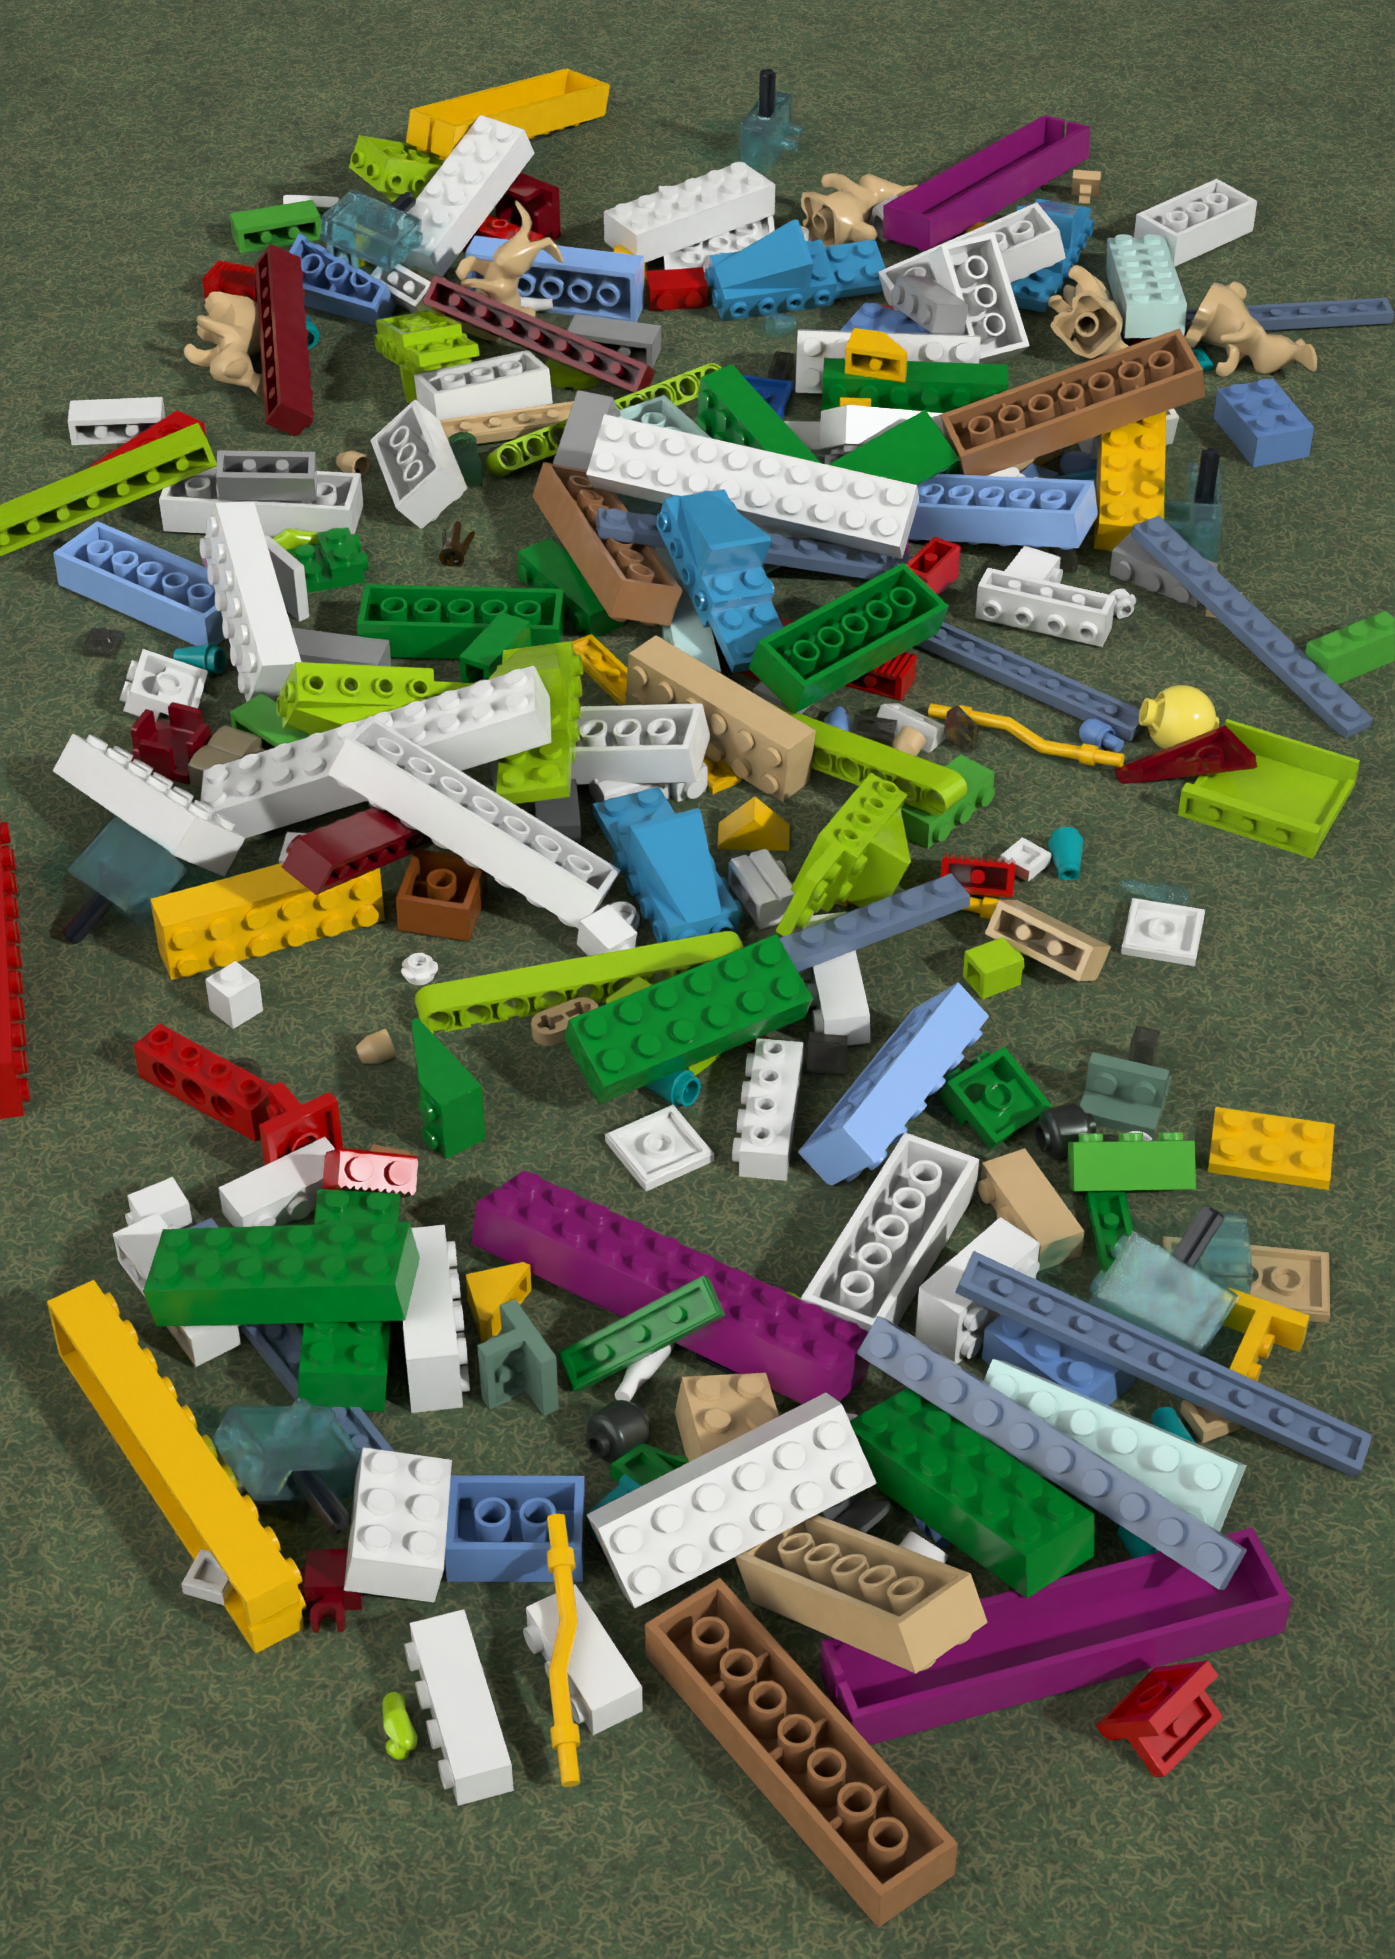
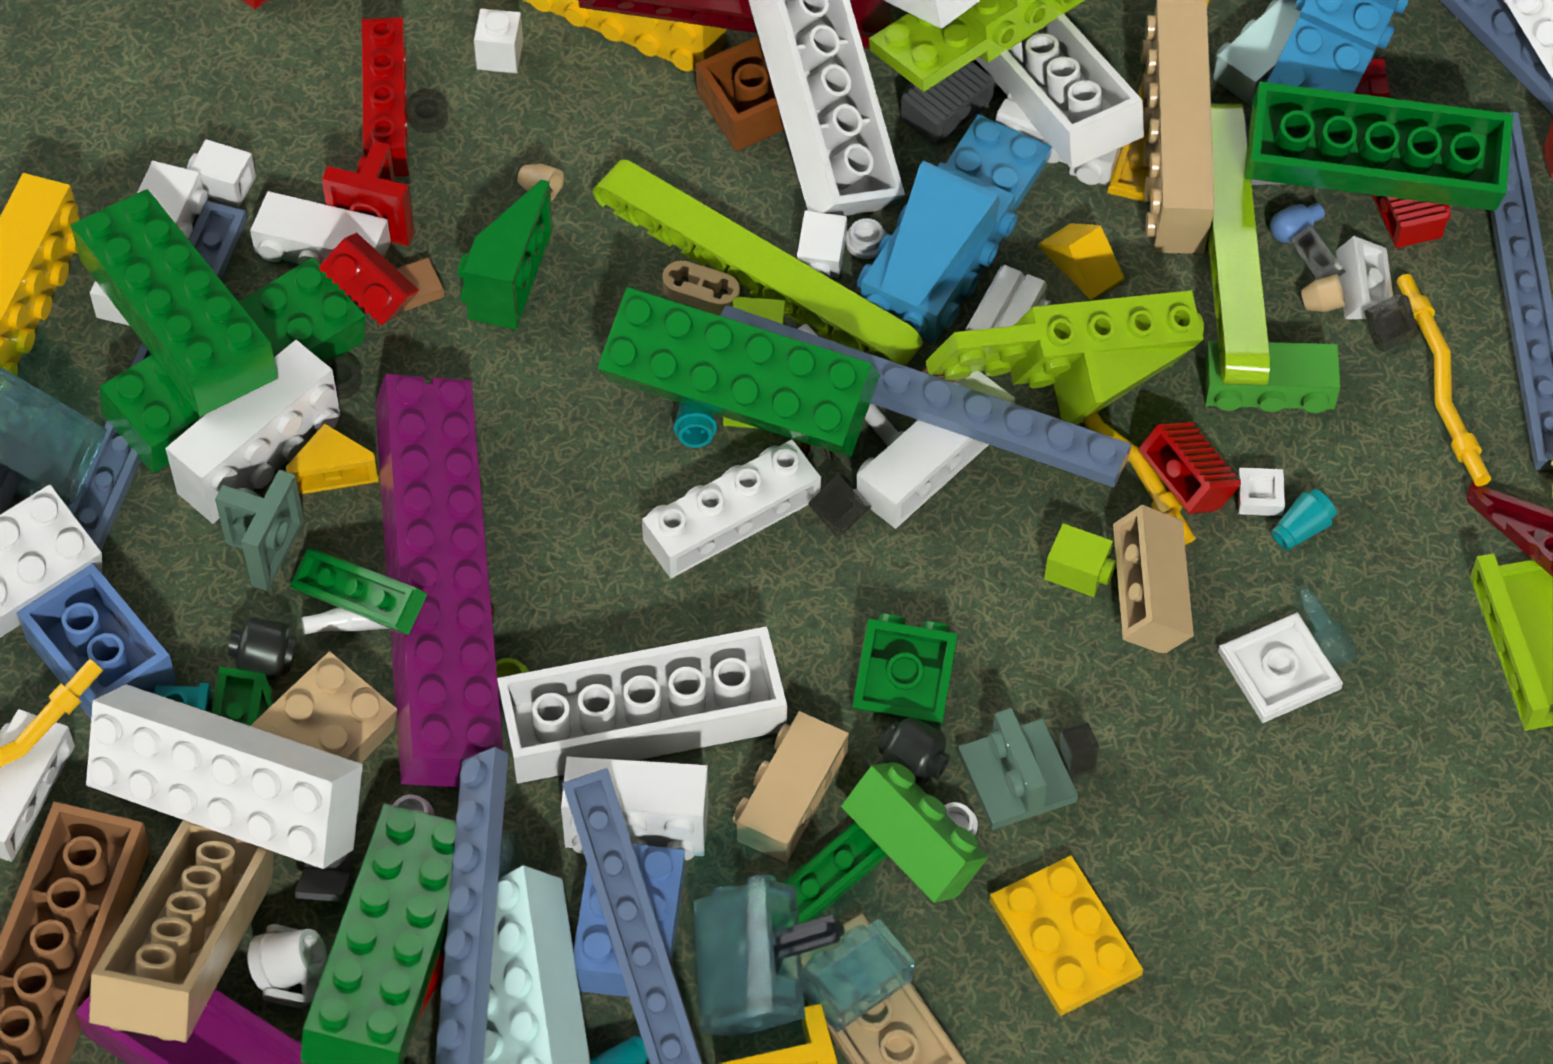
camera: 50 degrees right, 15 degrees up
white plate [401,953,438,985] -> none
white tile [605,1105,714,1191] -> none
light blue brick [798,982,989,1186] -> none
medium blue cylinder [1079,719,1124,752] -> none

